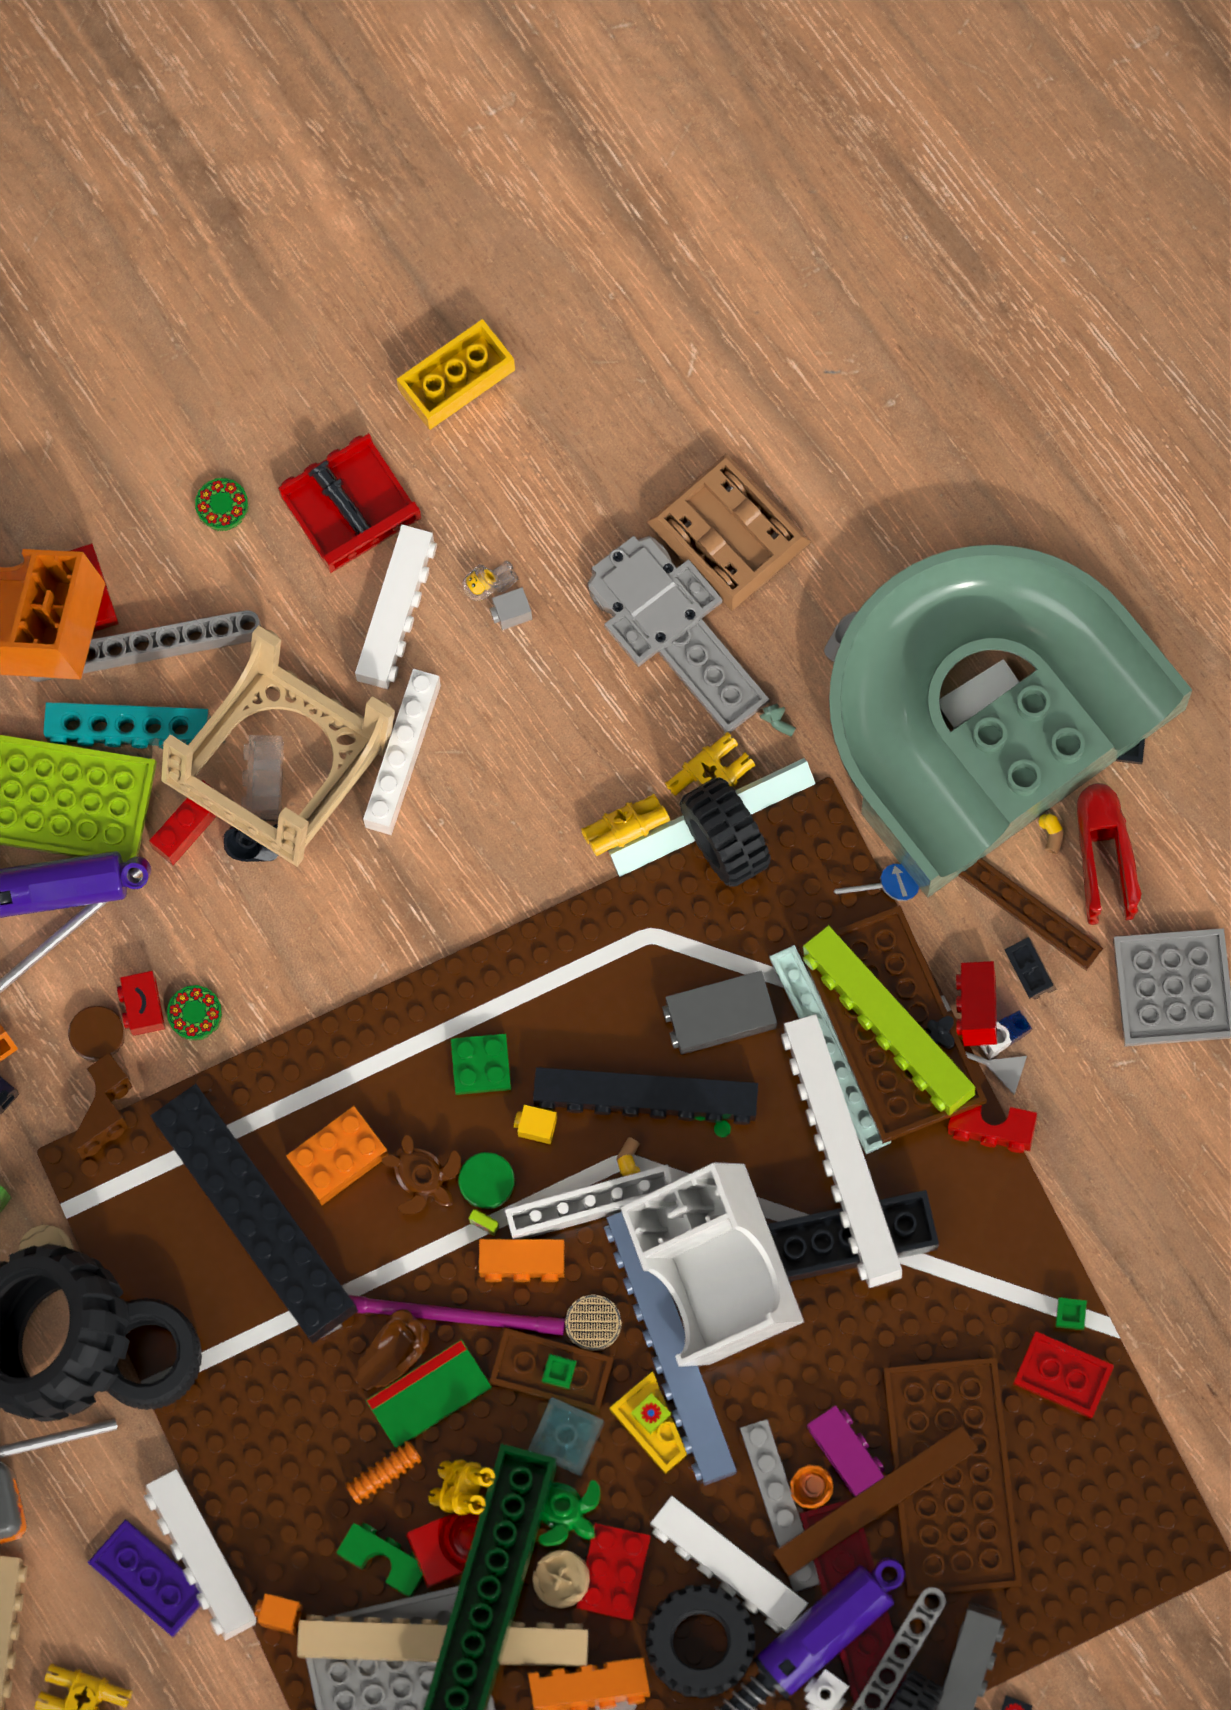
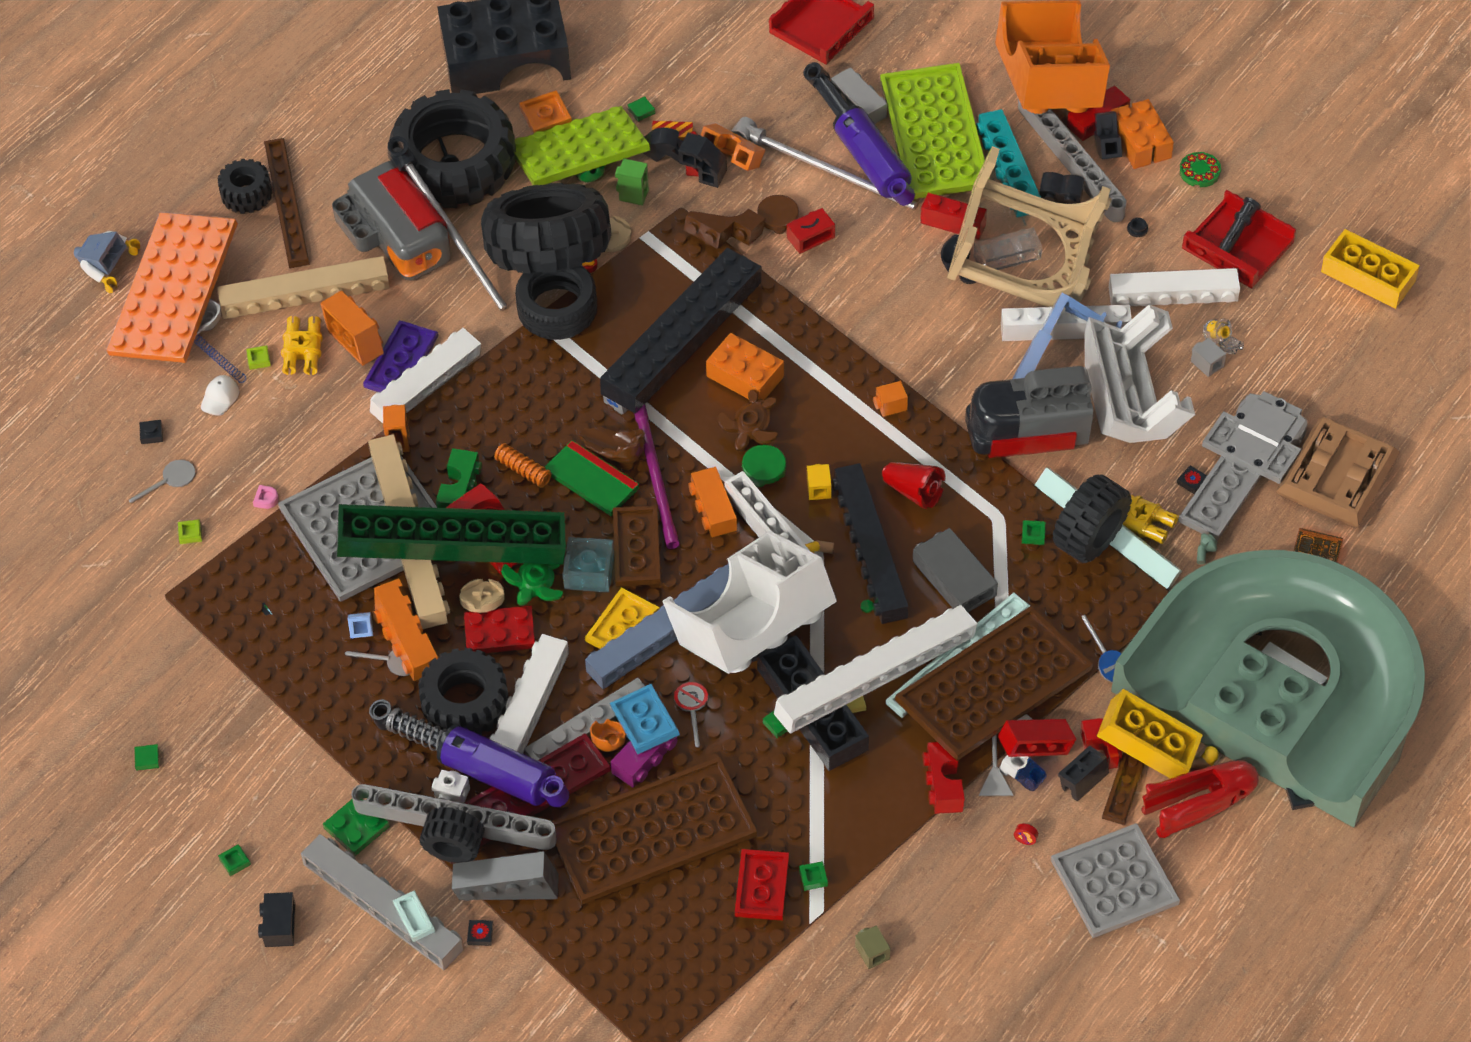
camera: 70 degrees right, 20 degrees down
tile [167,985,222,1041] -> none
yellow pin [428,1460,495,1515] -> none
green plate [451,1034,511,1095] -> none
lime tile [469,1209,499,1236] -> none
green tile [542,1354,577,1390] -> none
tile [565,1295,622,1352] -> none
yellow pin [581,794,670,856] -> none
lime tile [631,1393,671,1435] -> none
reddish brown tile [773,1426,978,1577] -> none
lime brick [803,926,975,1116] -> none
black piece [927,1016,955,1049] -> none
none -> orange brick [320,290,384,366]
none -> dark azure tile [610,684,680,755]
none -> piece [674,682,708,748]
none -> green plate [763,710,787,738]
none -> olive brick [855,925,890,969]
none -> orange brick [873,381,908,417]
none -> red cone [882,462,946,509]
none -> piece [965,366,1093,458]
none -> medium blue hinge [1012,292,1122,379]
none -> red tile [1014,823,1039,845]
none -> green plate [1022,520,1045,545]
none -> black brick [1039,172,1084,204]
none -> red brick [1080,718,1122,769]
none -> white wedge [1085,305,1195,443]
none -> black brick [1094,111,1122,159]
none -> yellow brick [1097,689,1203,779]
none -> orange piece [1111,99,1174,169]
none -> black plate [1127,217,1148,237]
none -> black tile [1177,465,1207,494]
none -> clear orange tile [1294,528,1343,562]

